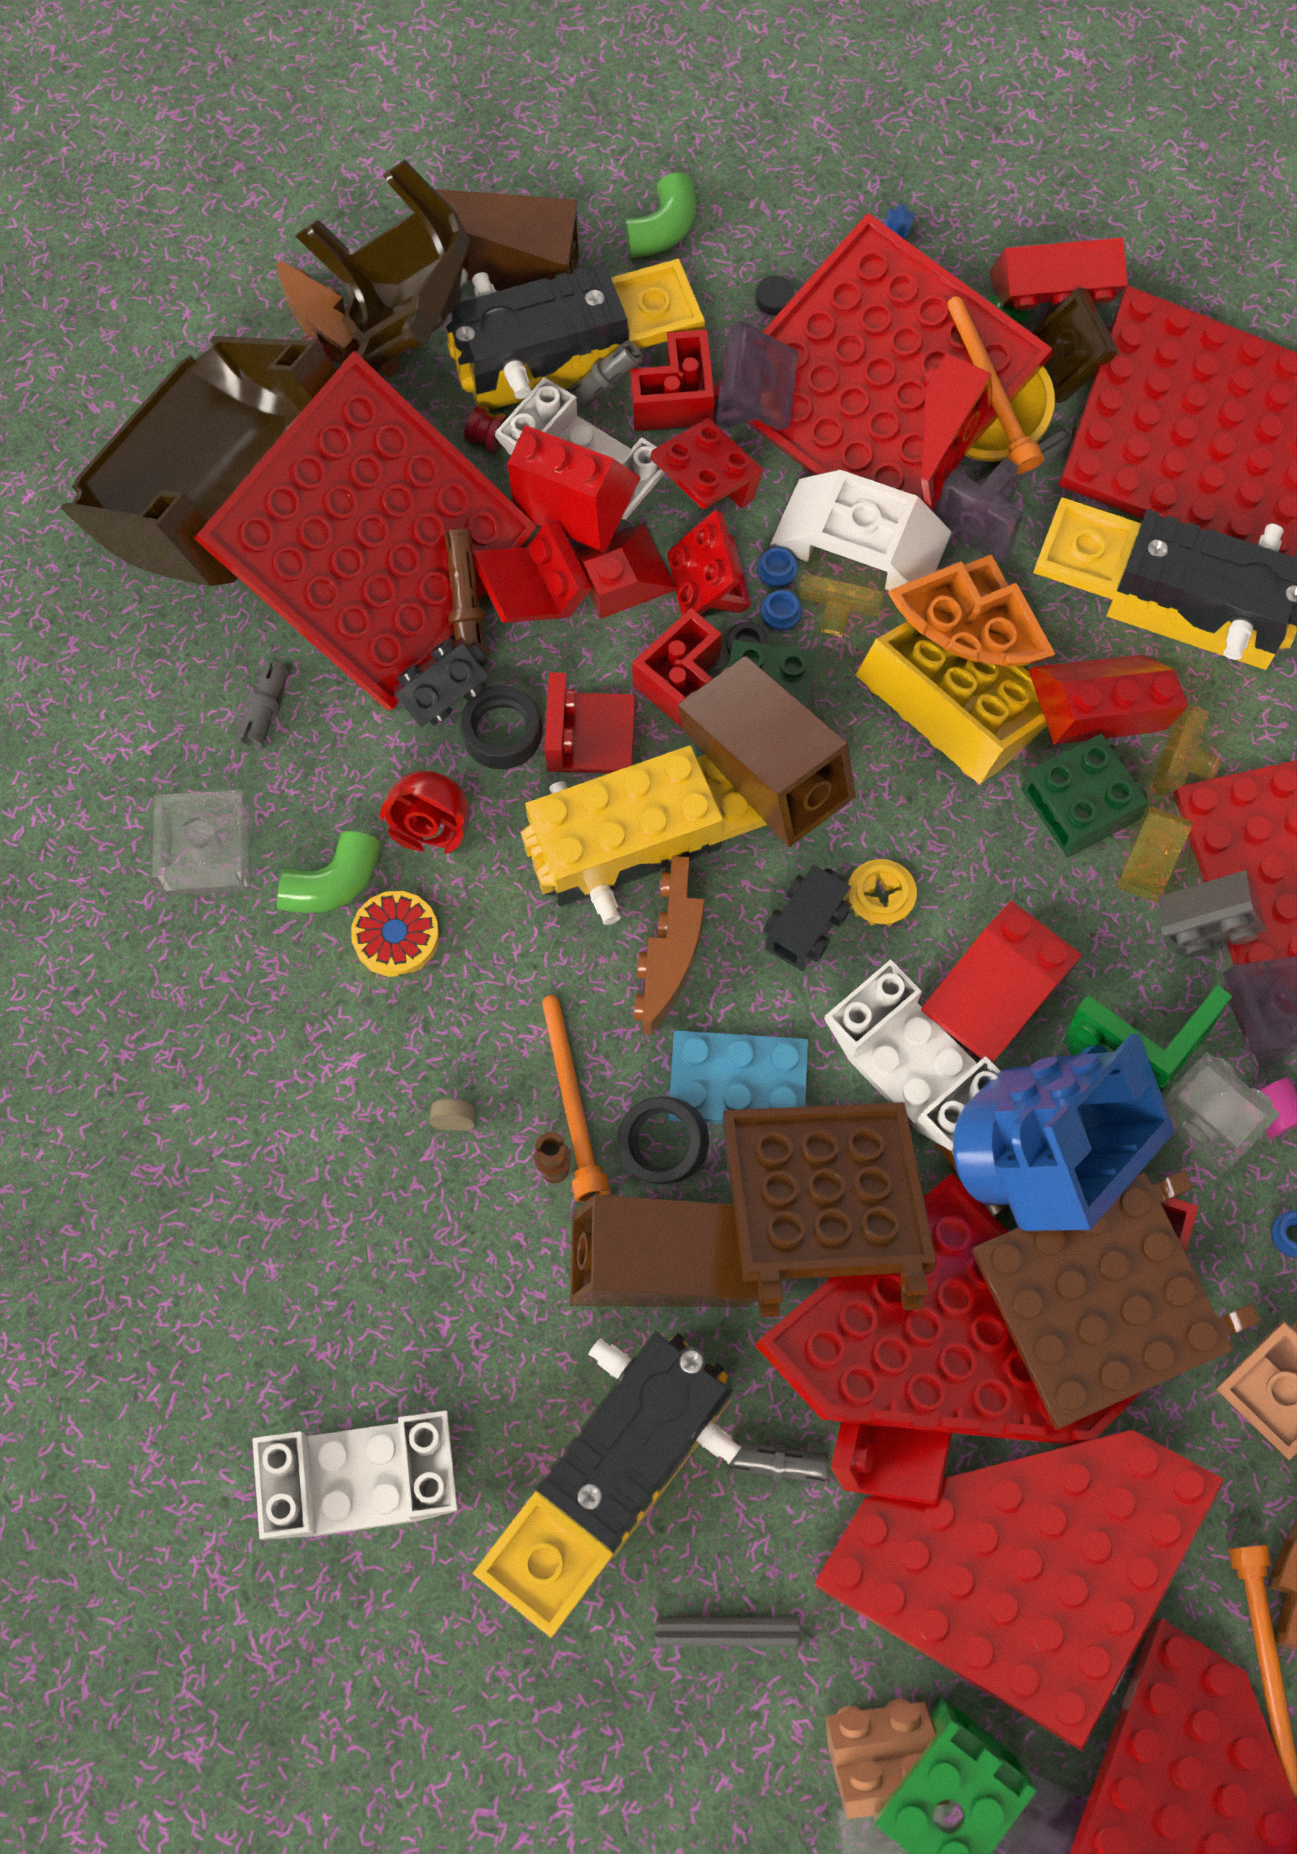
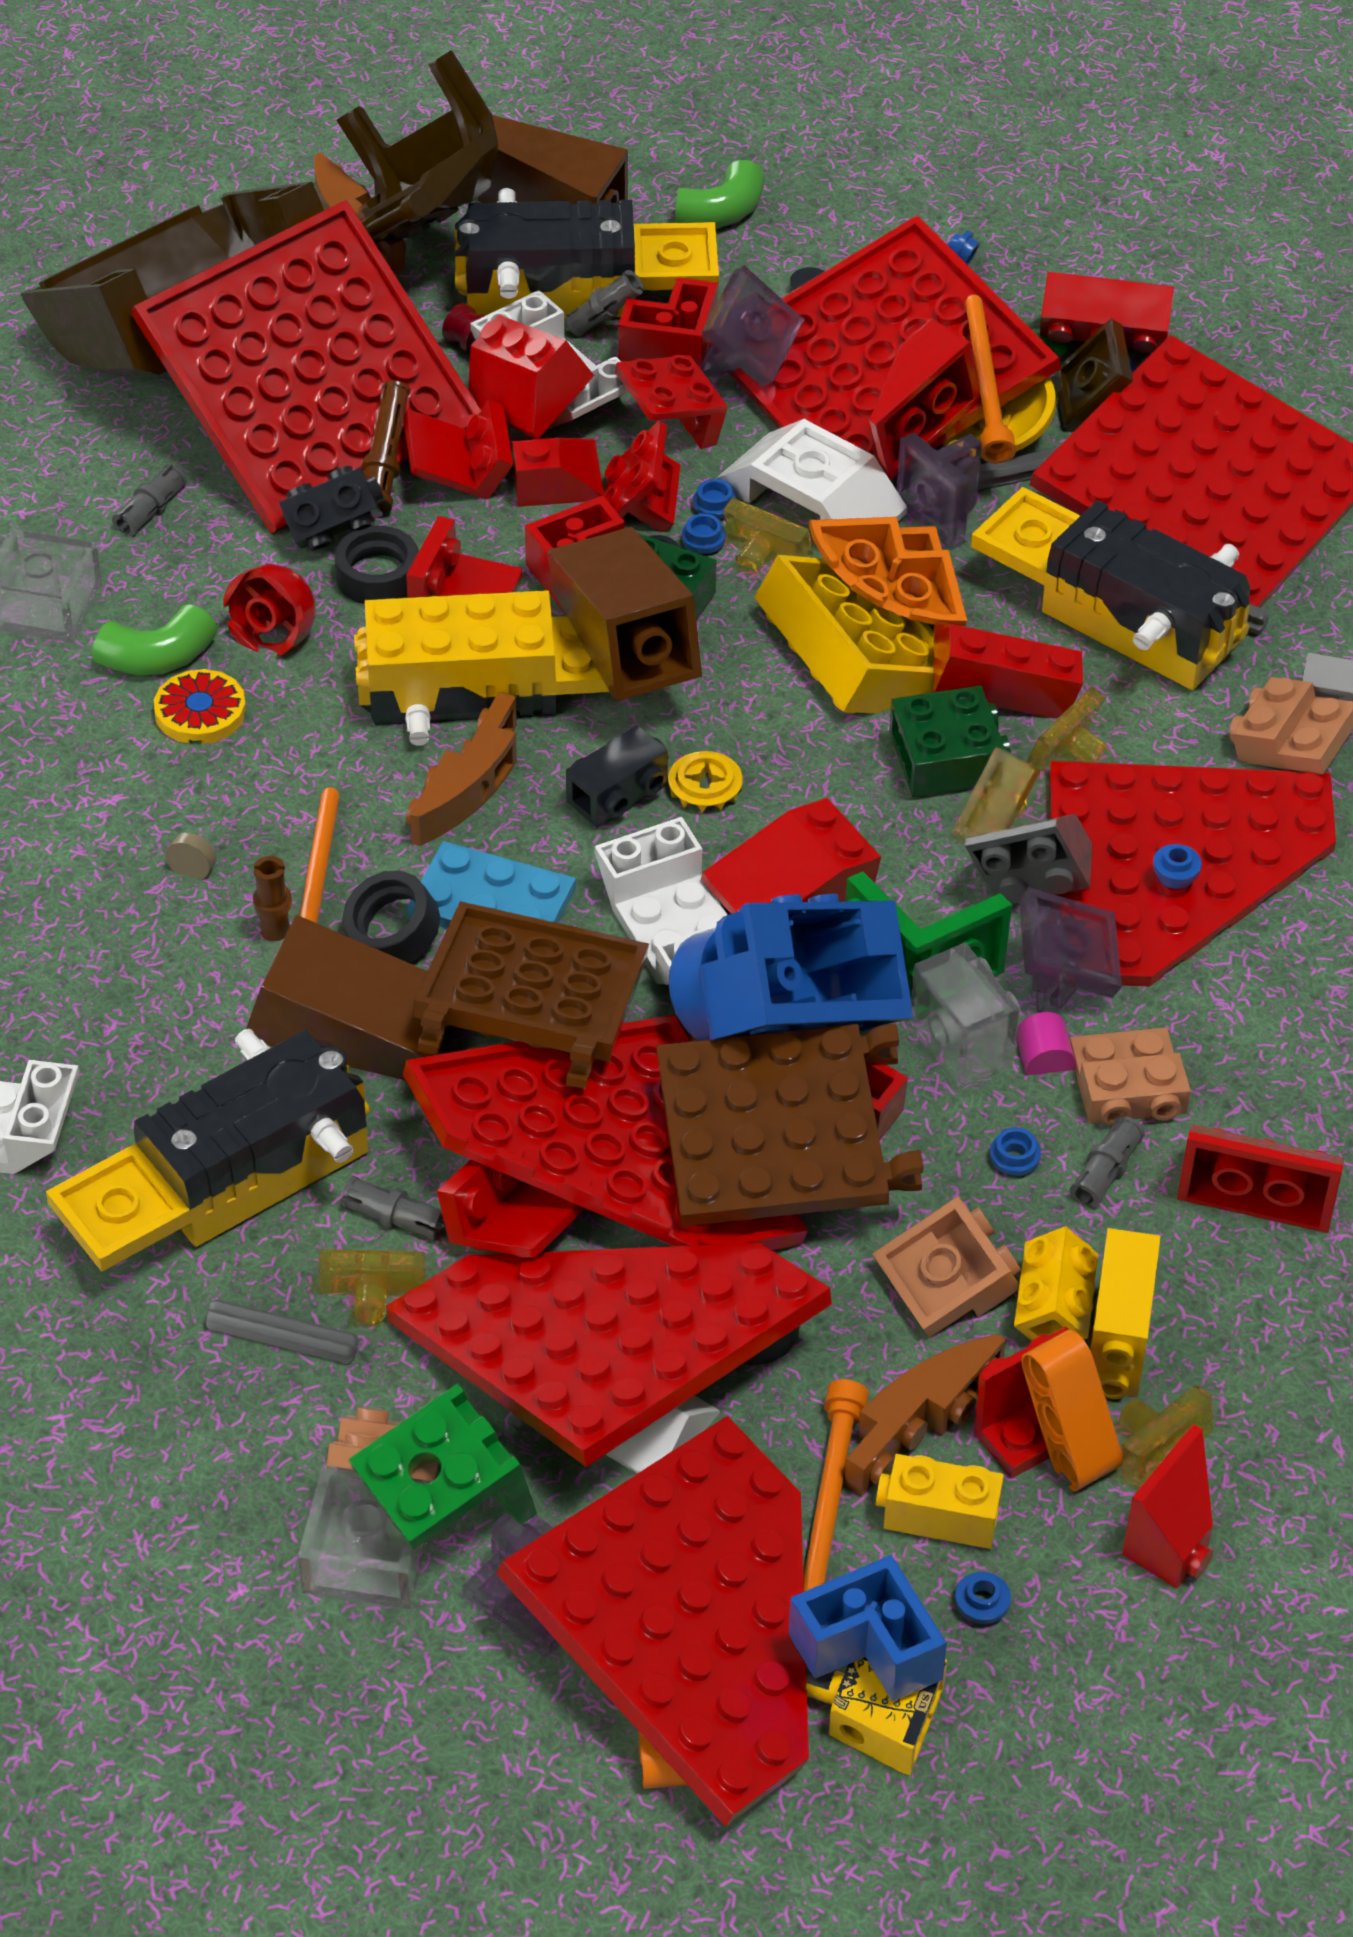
camera: 15 degrees right, 20 degrees down
none -> clear yellow tile [318,1249,427,1324]

